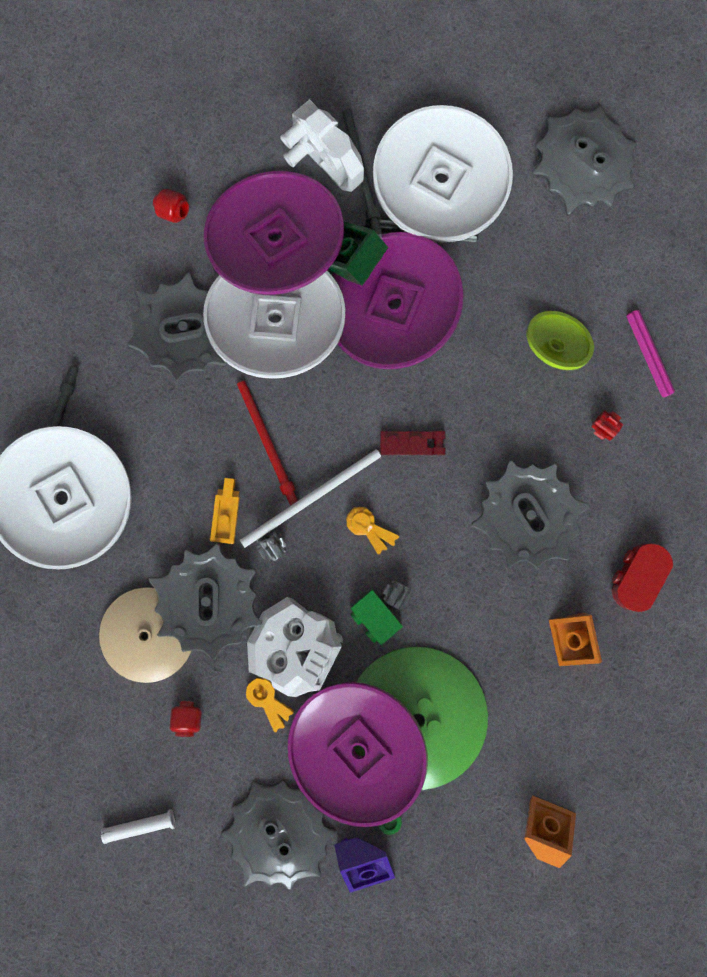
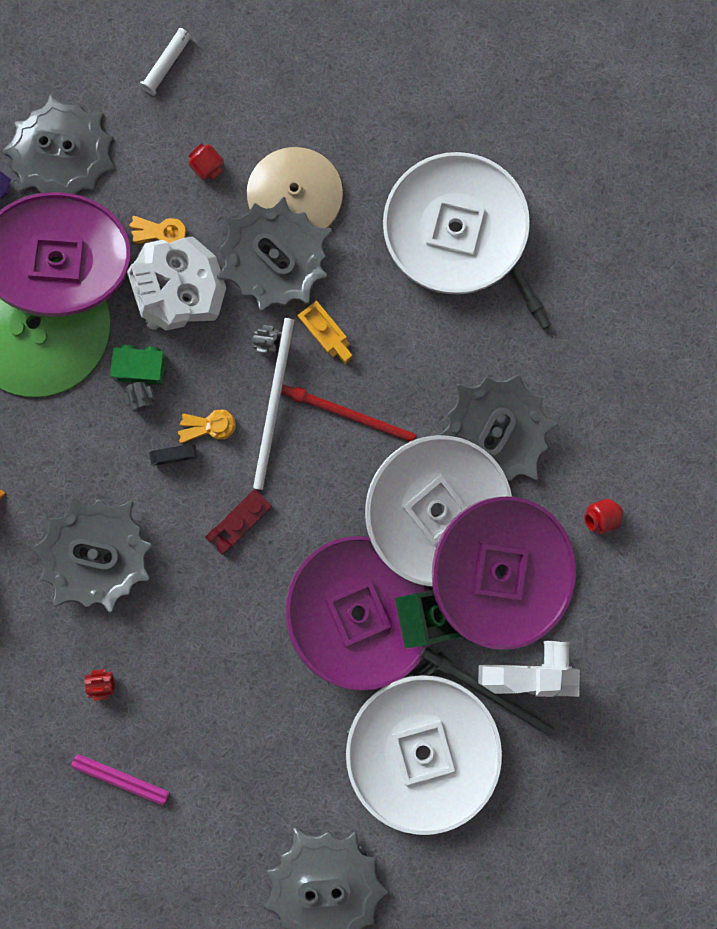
camera: 140 degrees right, 5 degrees down
lime dish [526,311,594,370] -> none
none -> black beam [149,444,198,466]

